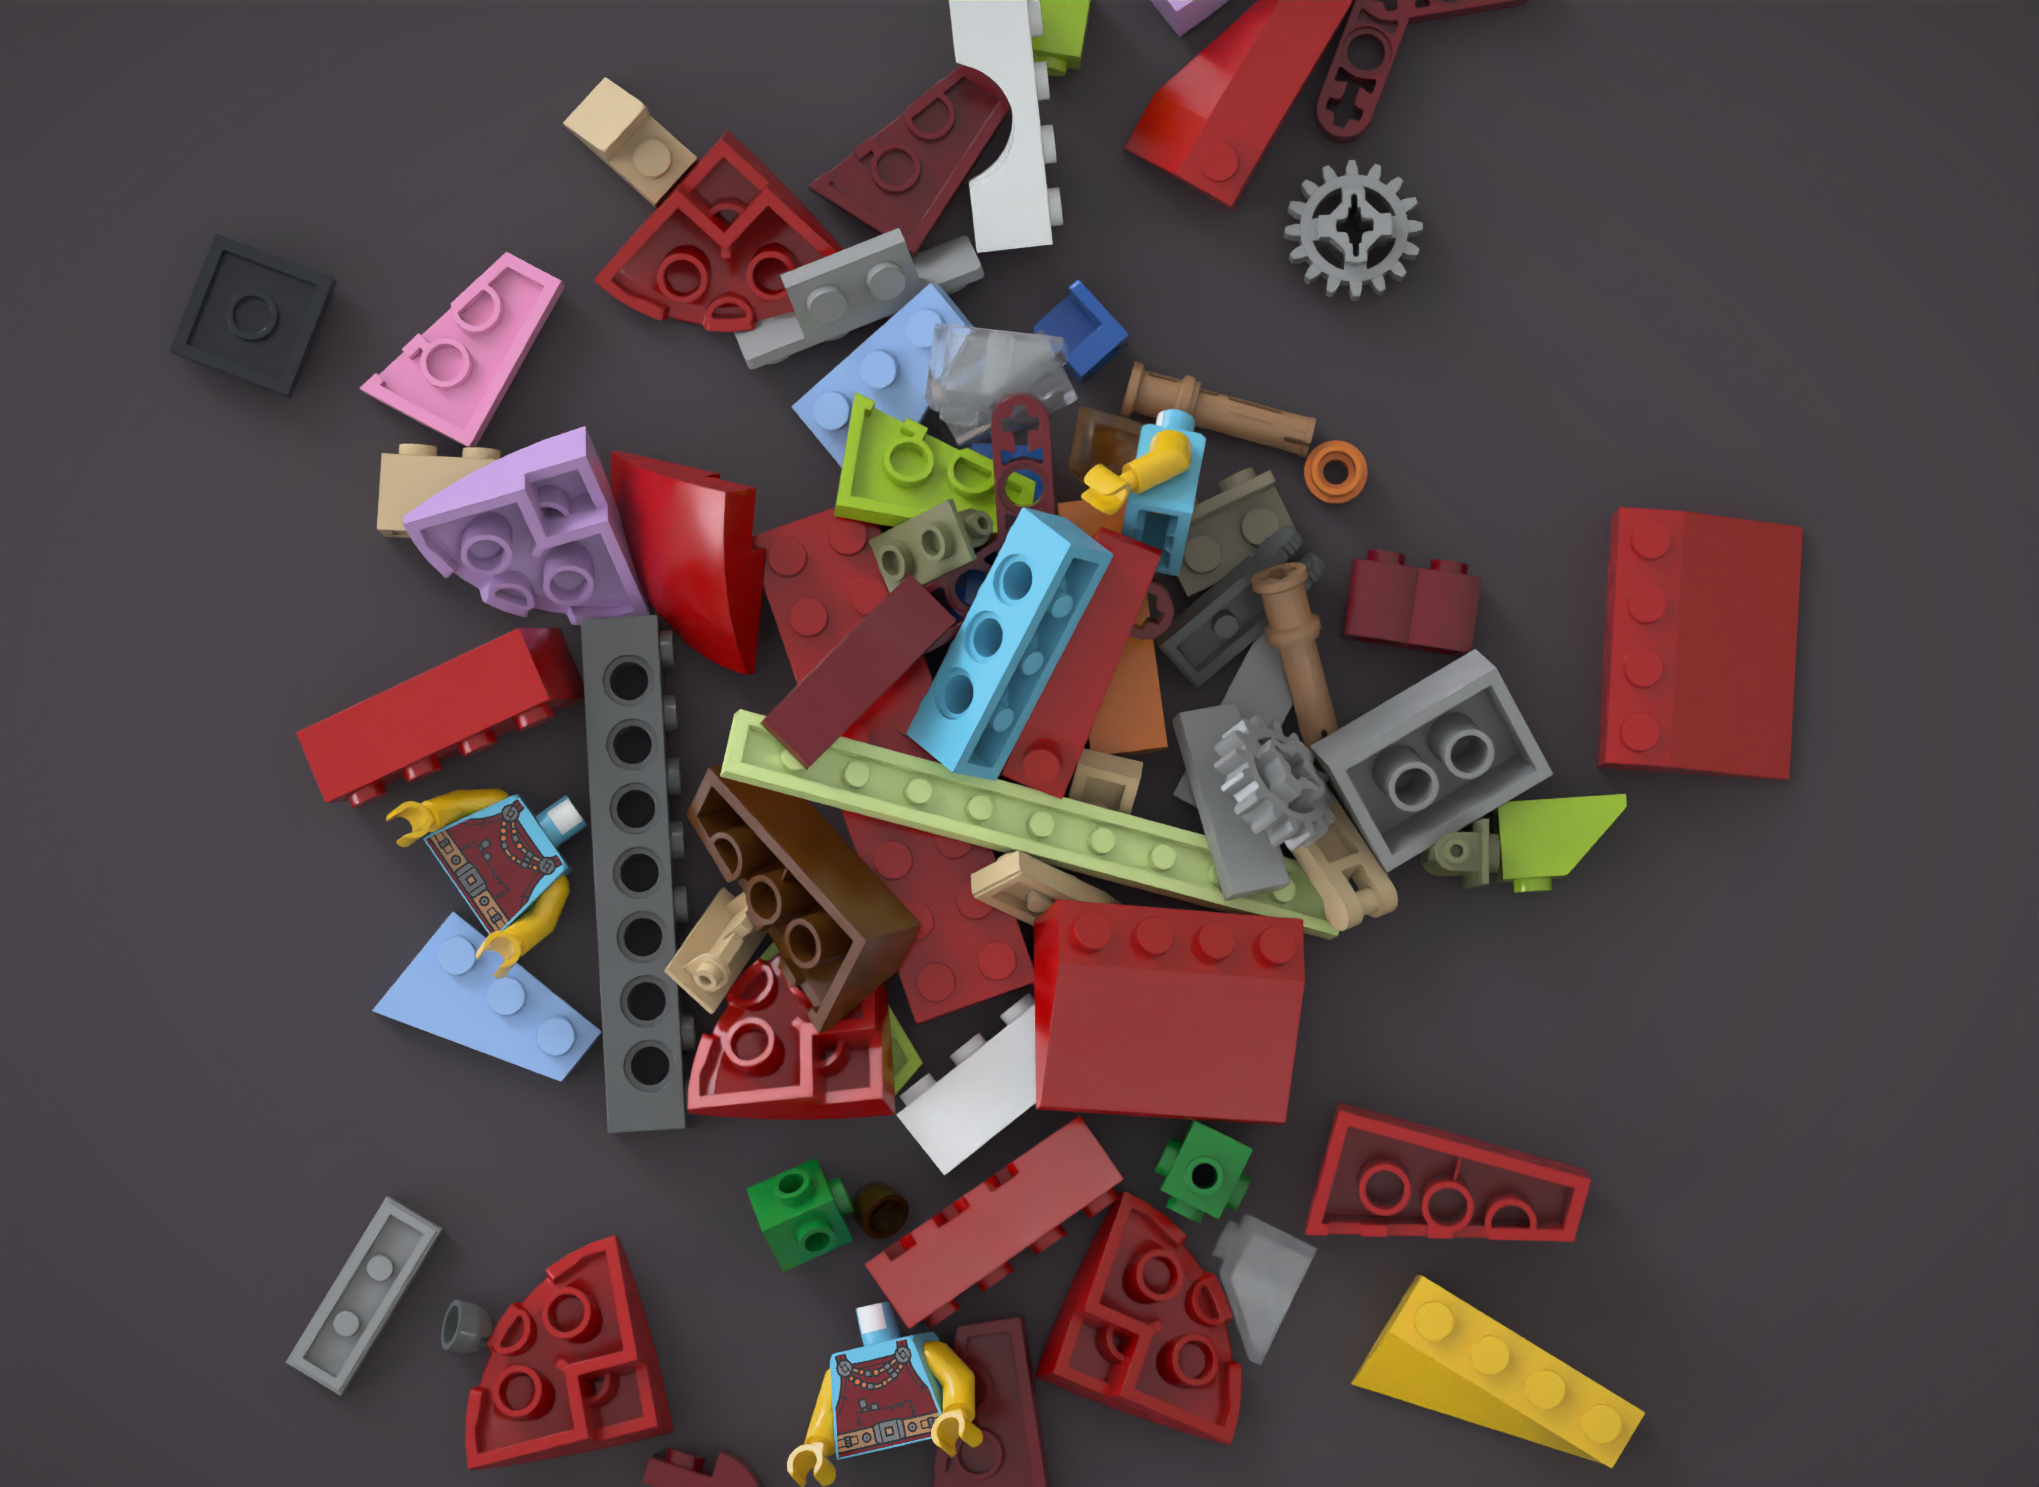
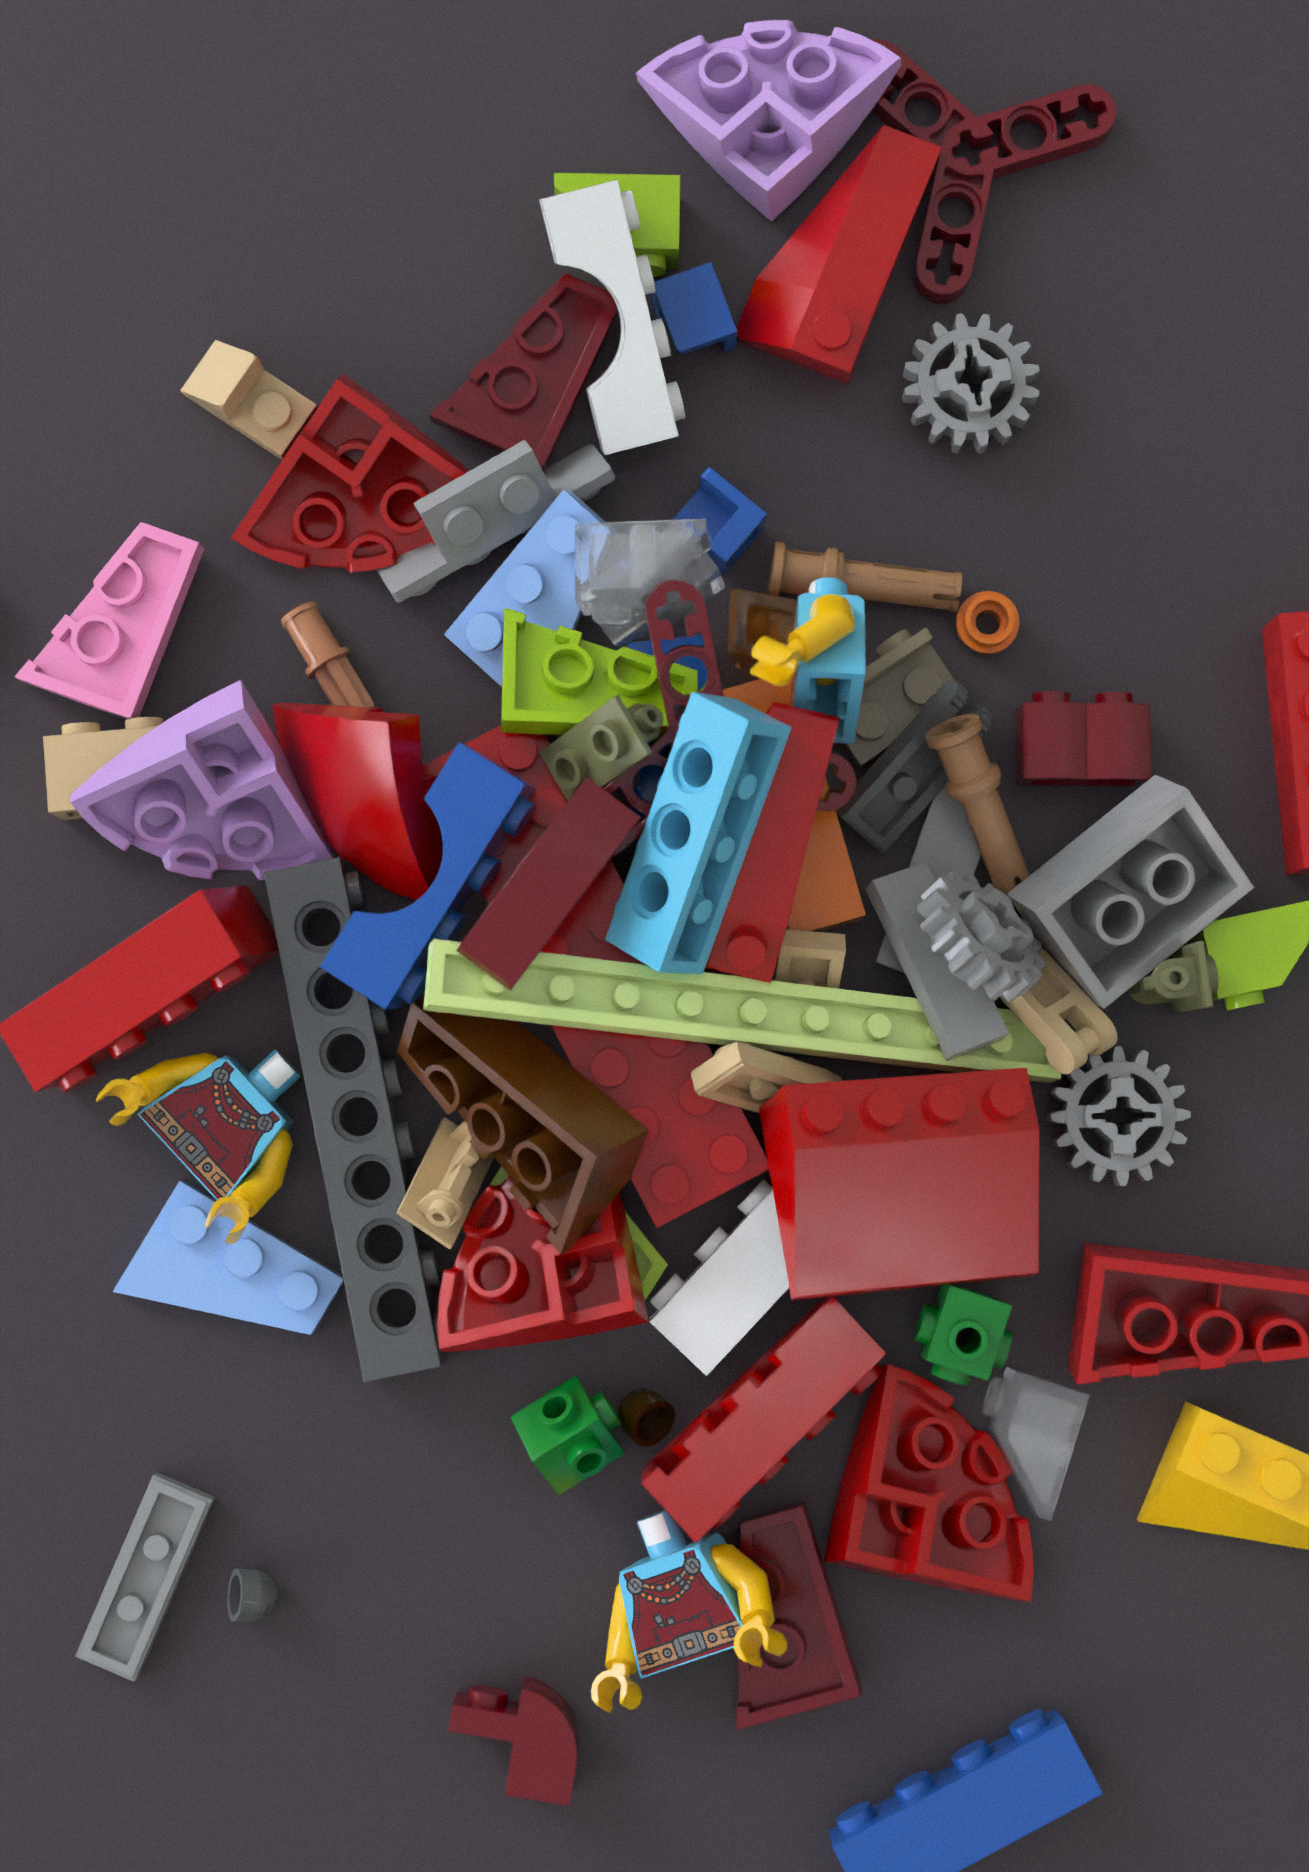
camera: 10 degrees left, 0 degrees up
red brick [465,1235,674,1471] -> none
none -> nougat axle [281,601,374,707]
none -> blue arch [320,742,537,1010]
none -> blue panel [652,262,737,355]
none -> light grey gear [1047,1046,1191,1186]

